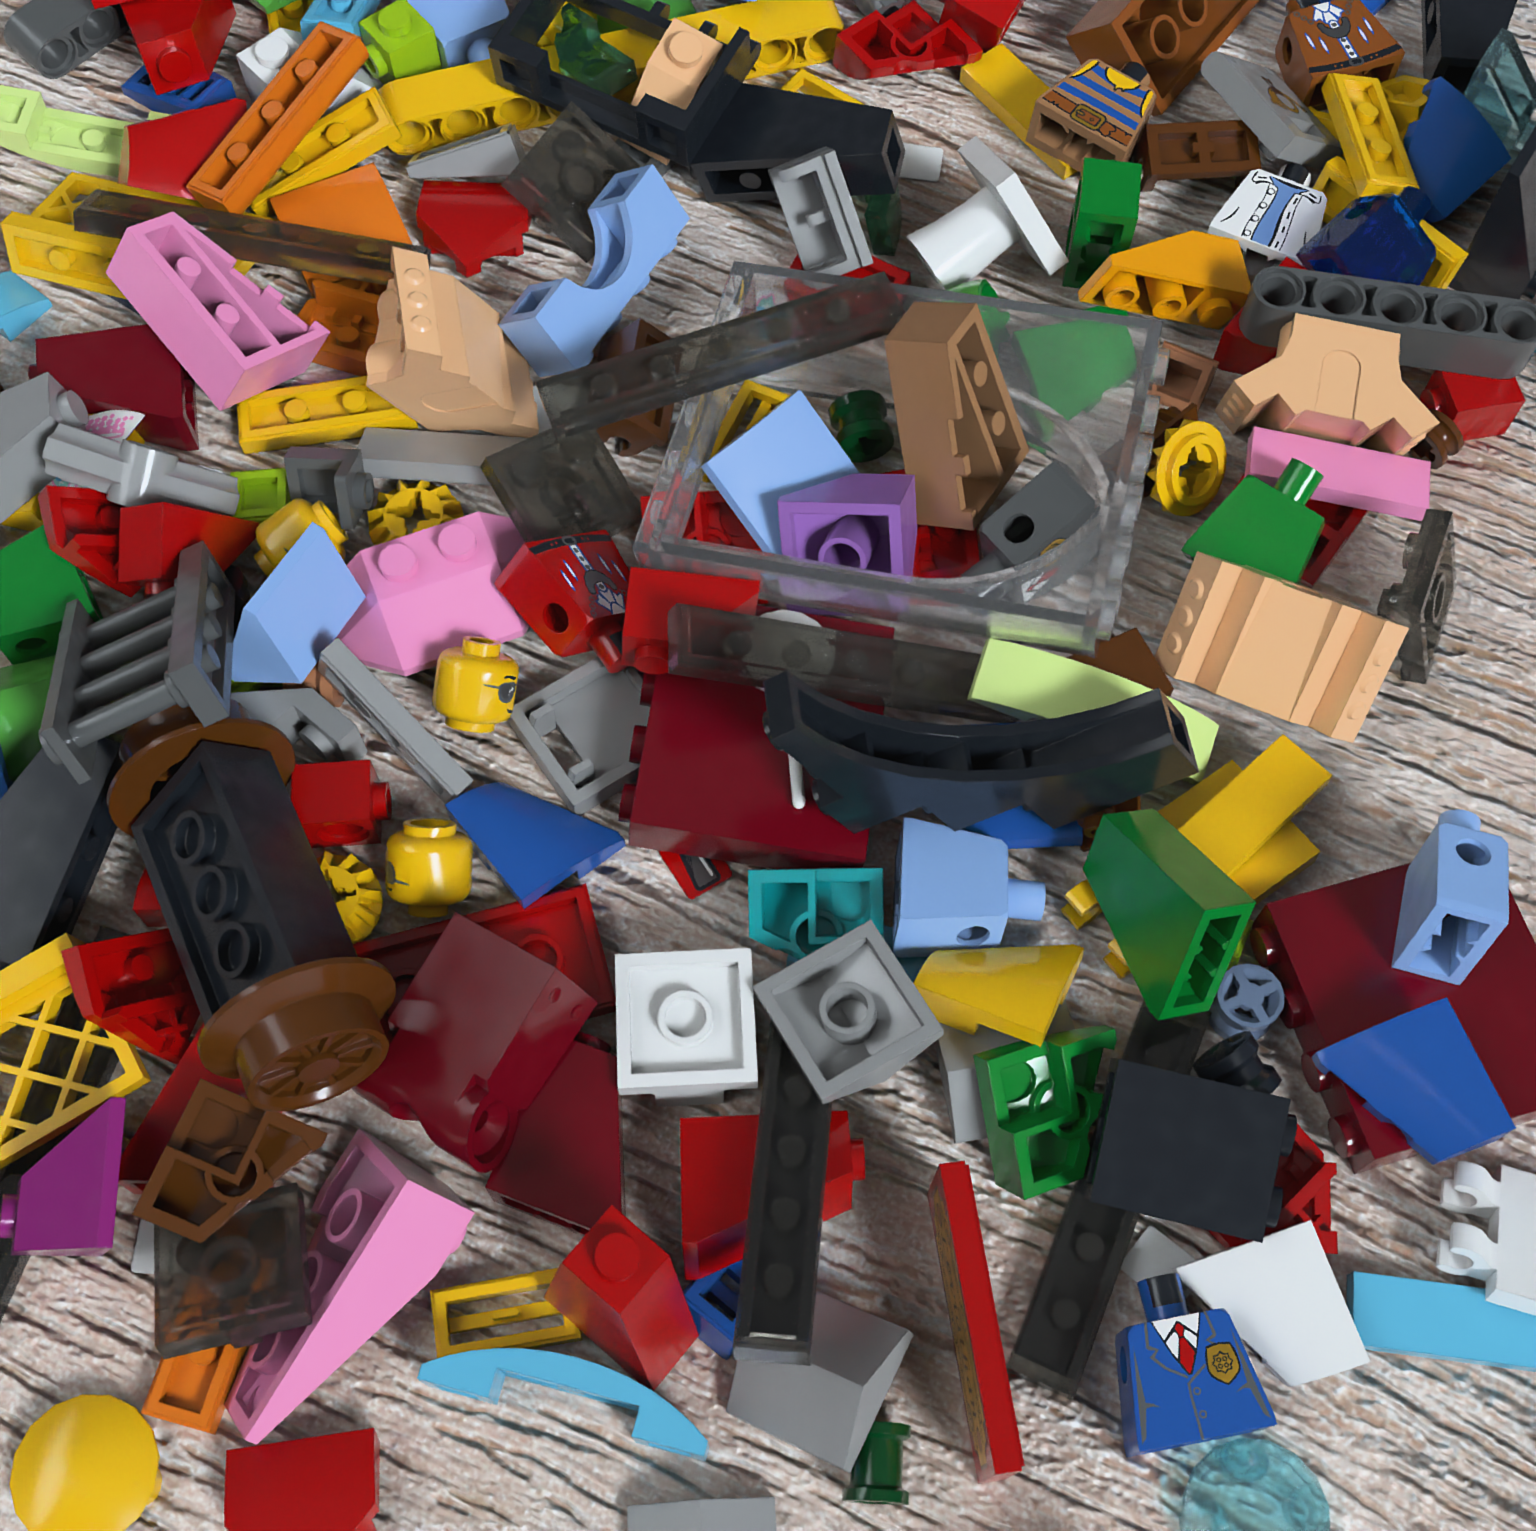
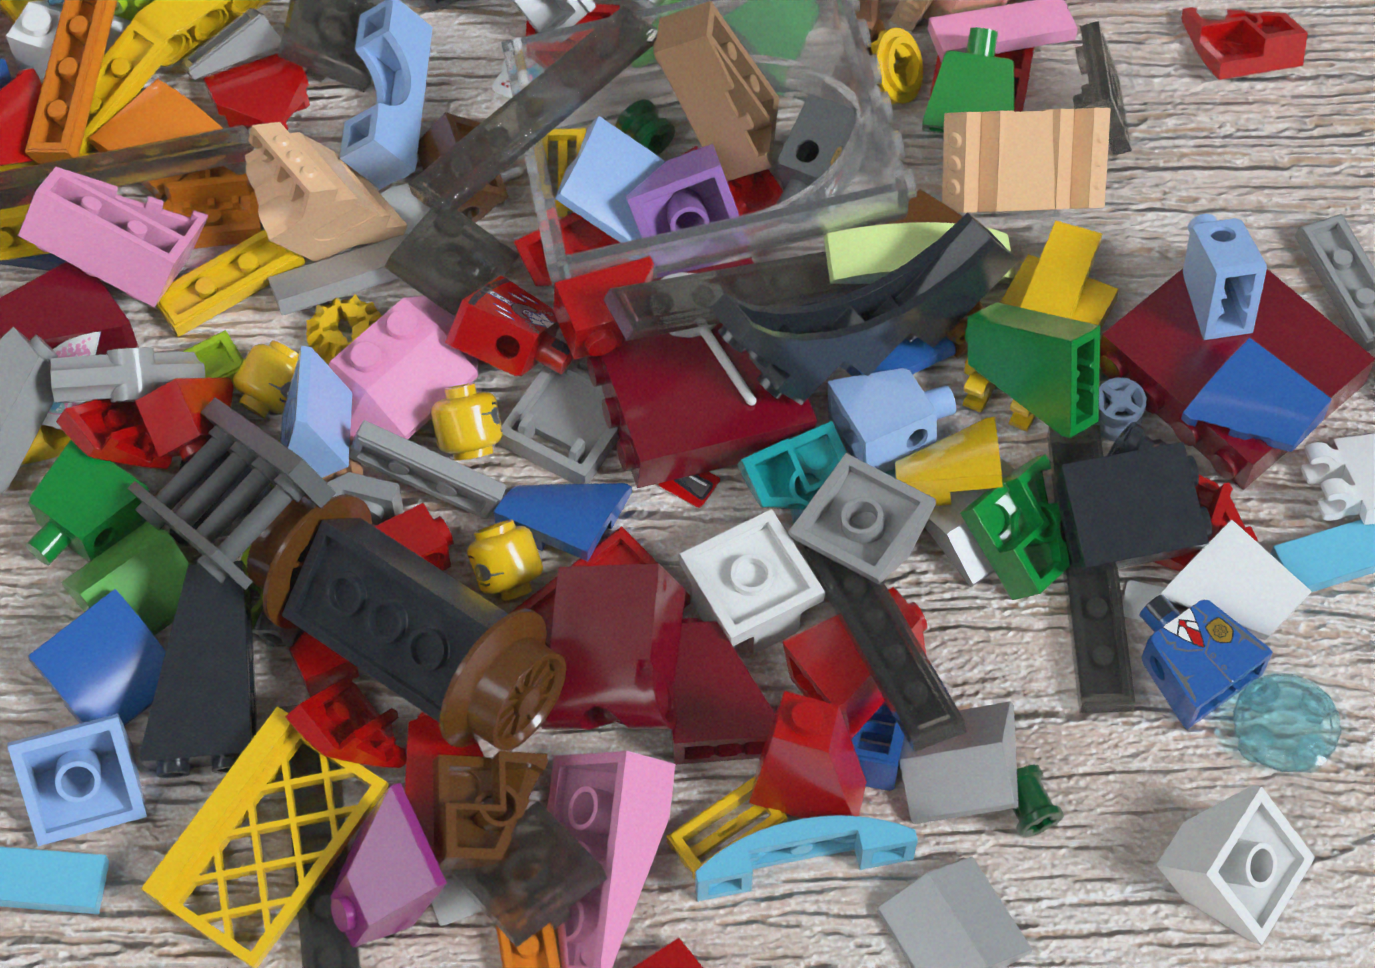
camera: 25 degrees left, 5 degrees down
dark grey bracket [284,446,374,530] -> none
red tile [927,1160,1025,1484] -> none

